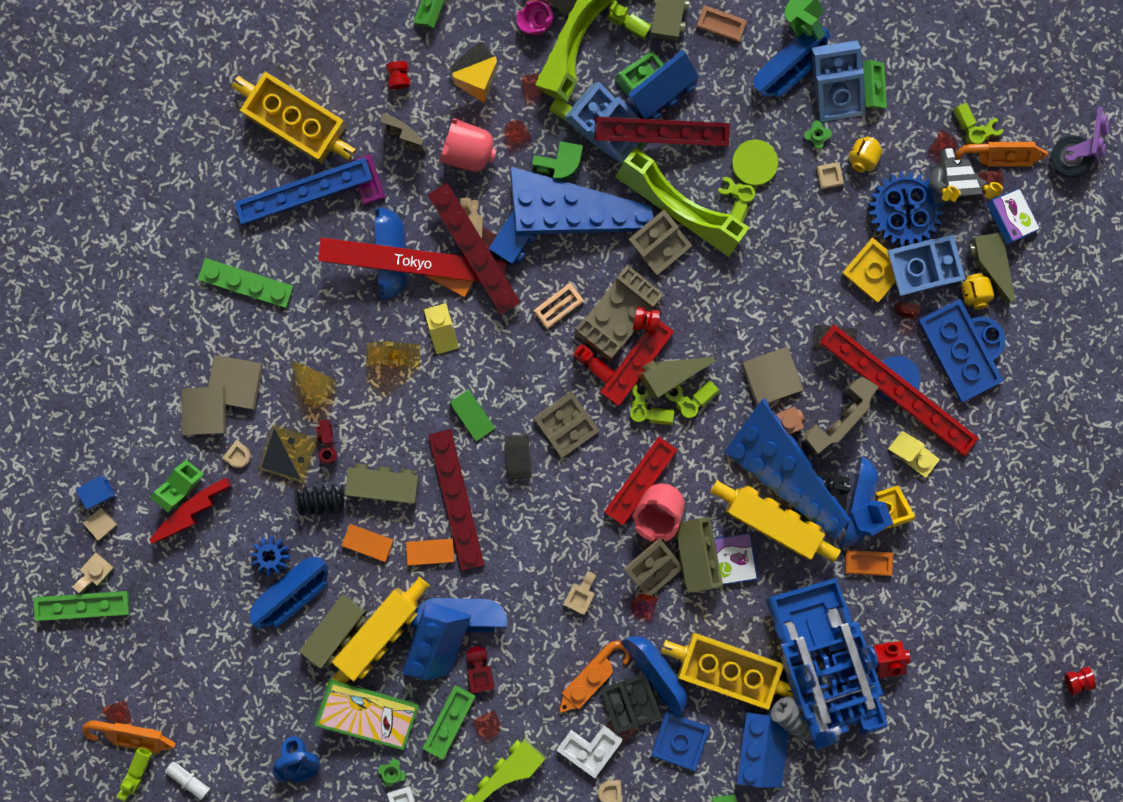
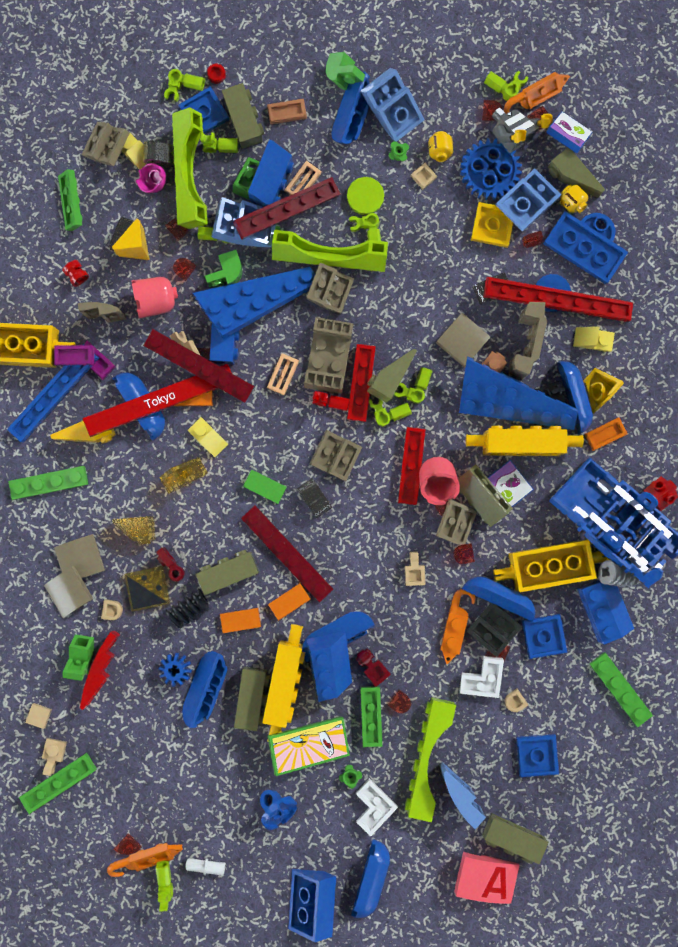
camera: 30 degrees left, 0 degrees up
blue panel [76,476,117,509] -> none
red wheel [633,307,660,334] -> none
blue panel [851,500,893,536] -> none
bright green plate [863,60,887,110] -> none
plate [1051,107,1110,178] -> none
none -> yellow slope [50,421,116,444]
none -> magenta tile [54,345,94,366]
none -> light nougat tile [284,161,322,195]

